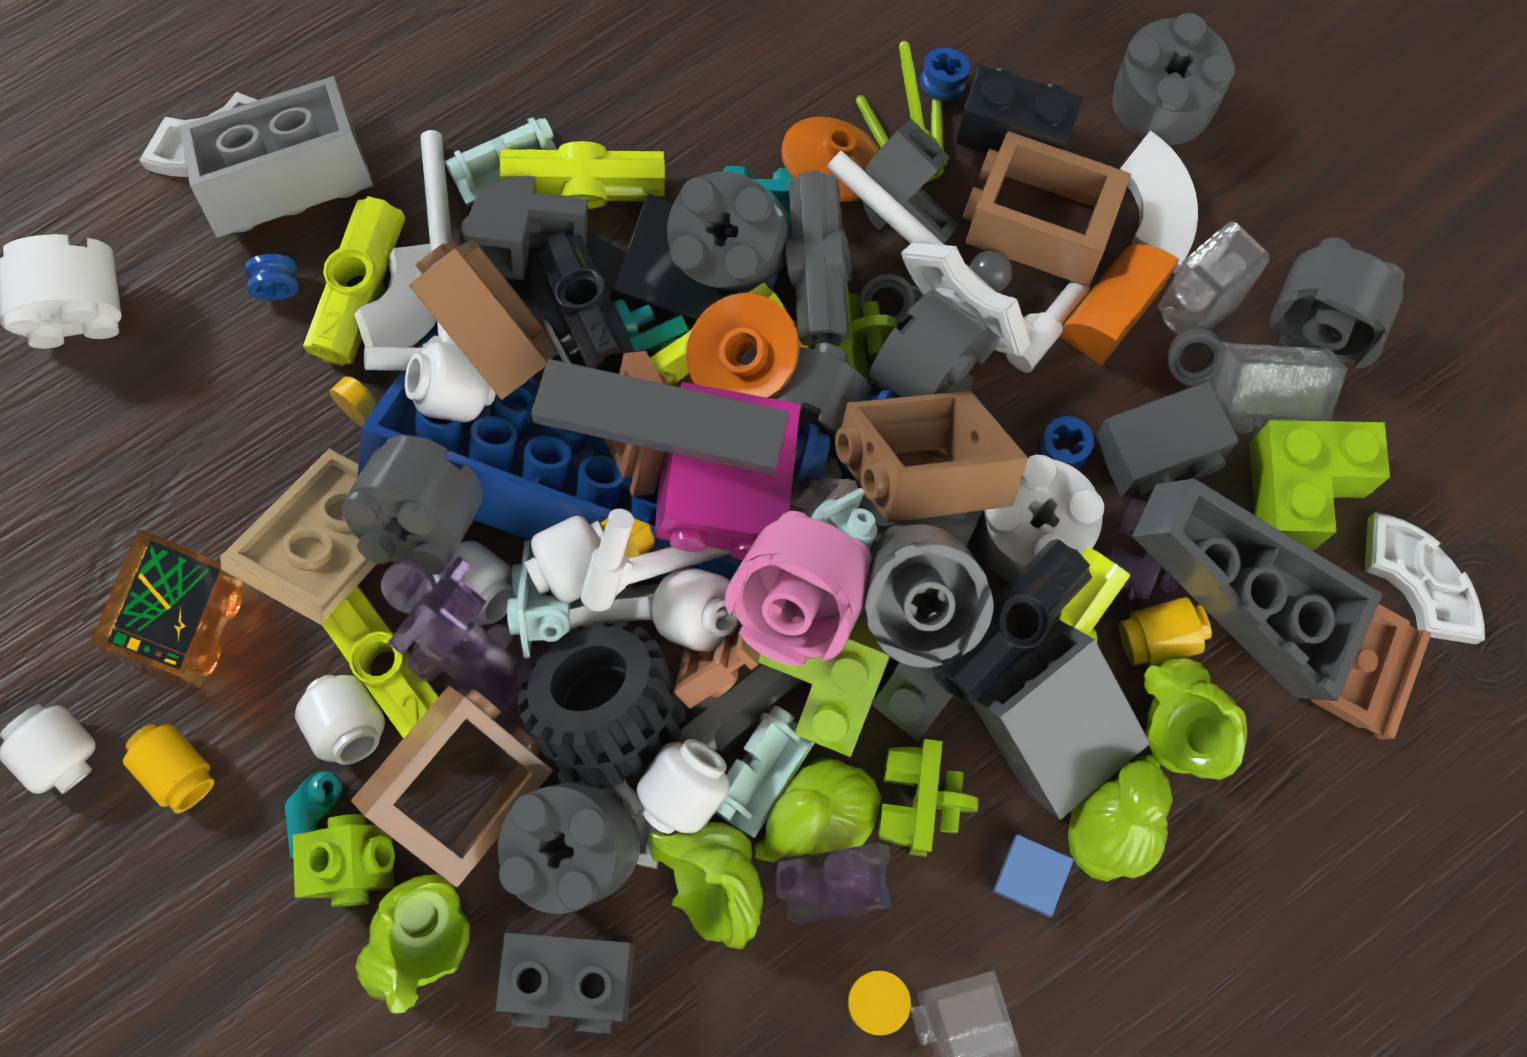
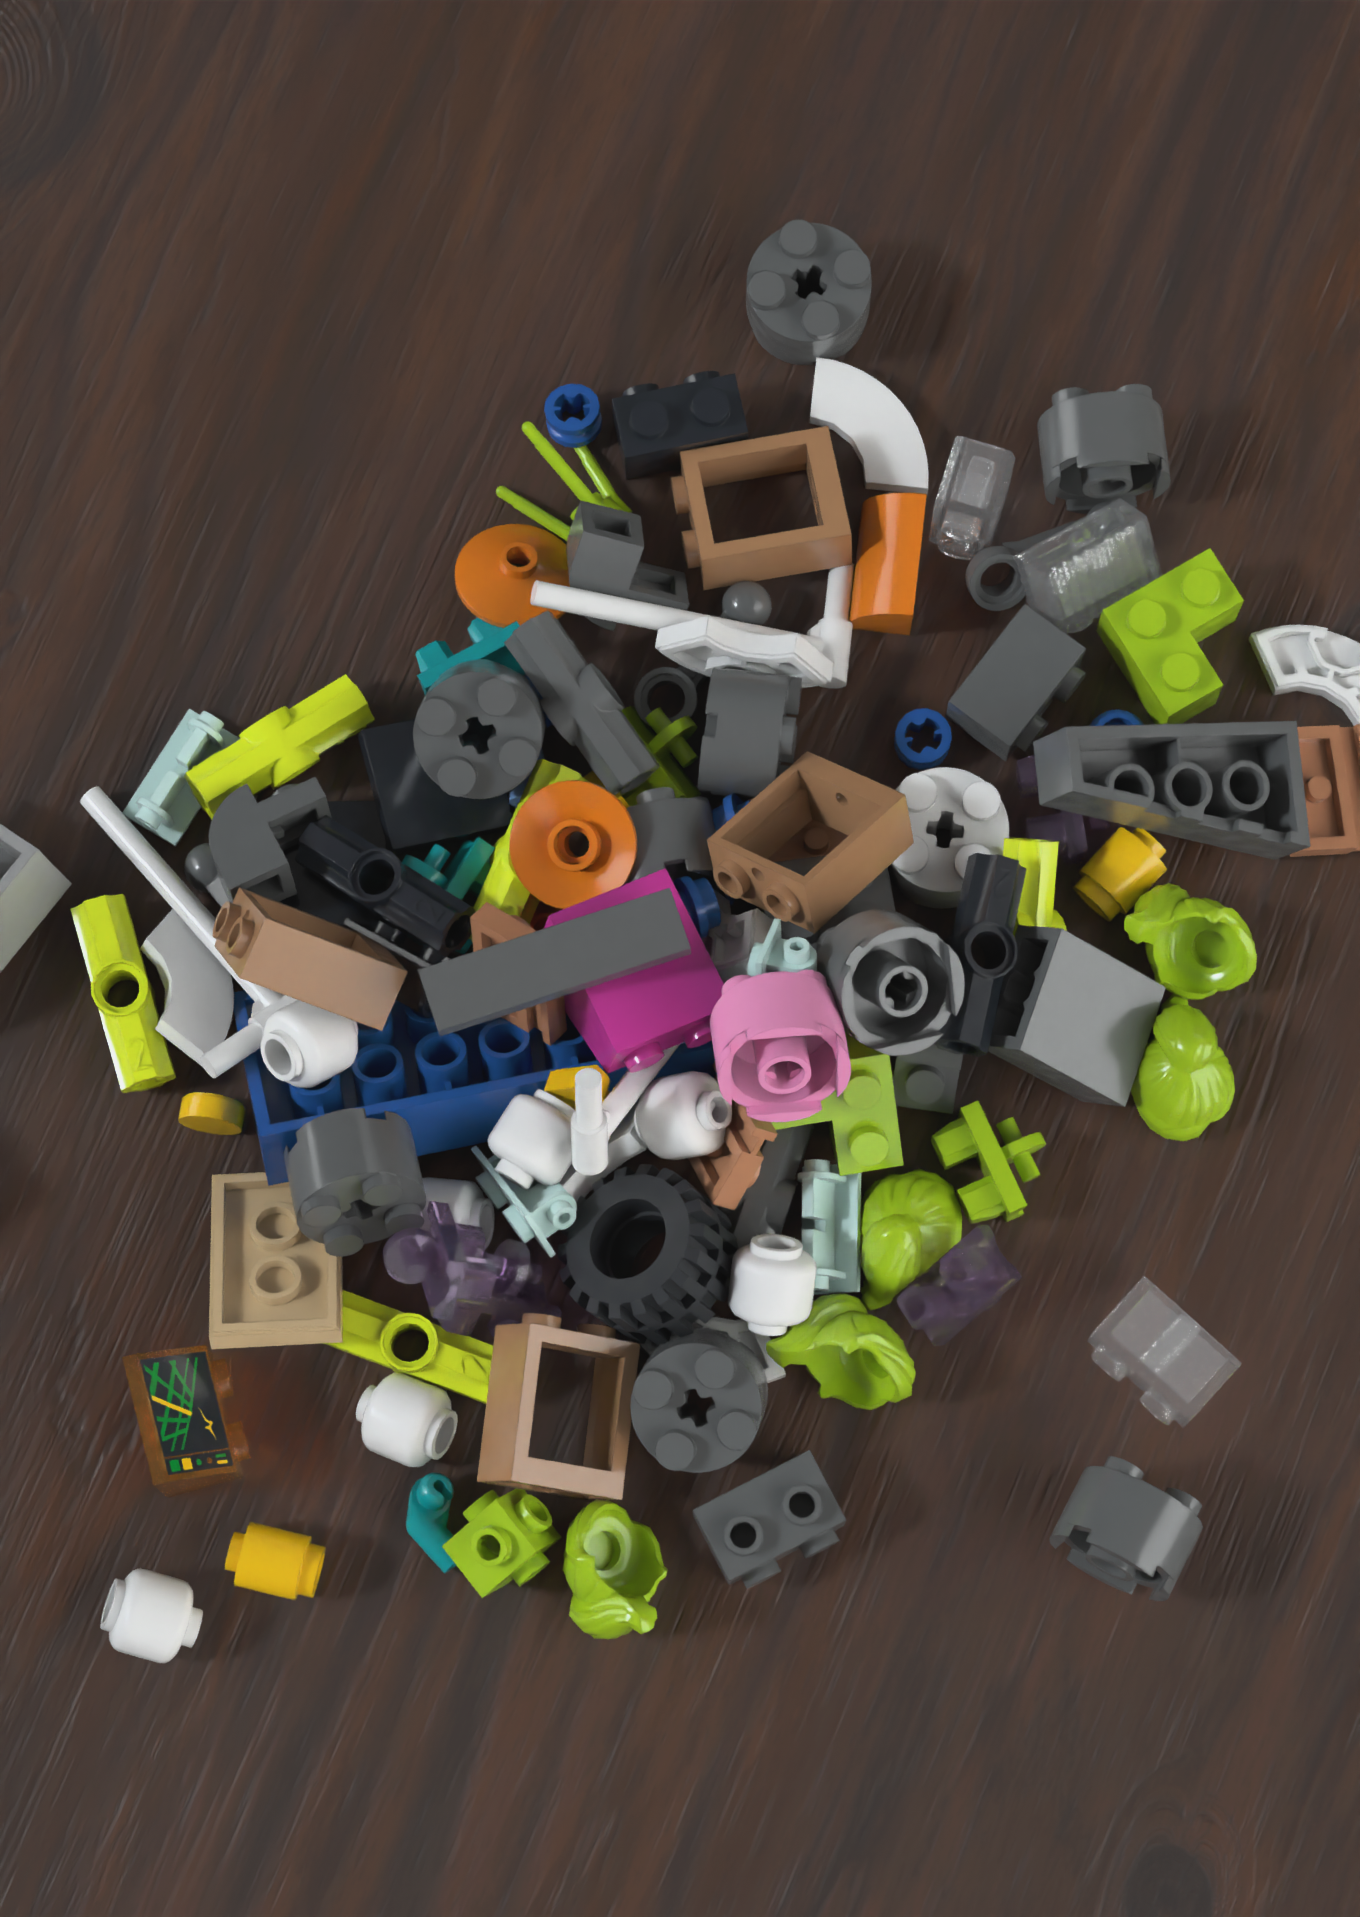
camera: 30 degrees left, 5 degrees up
blue bush [245,254,299,301] -> none
yellow tile [848,971,911,1035] -> none
medium blue tile [993,834,1074,917] -> none

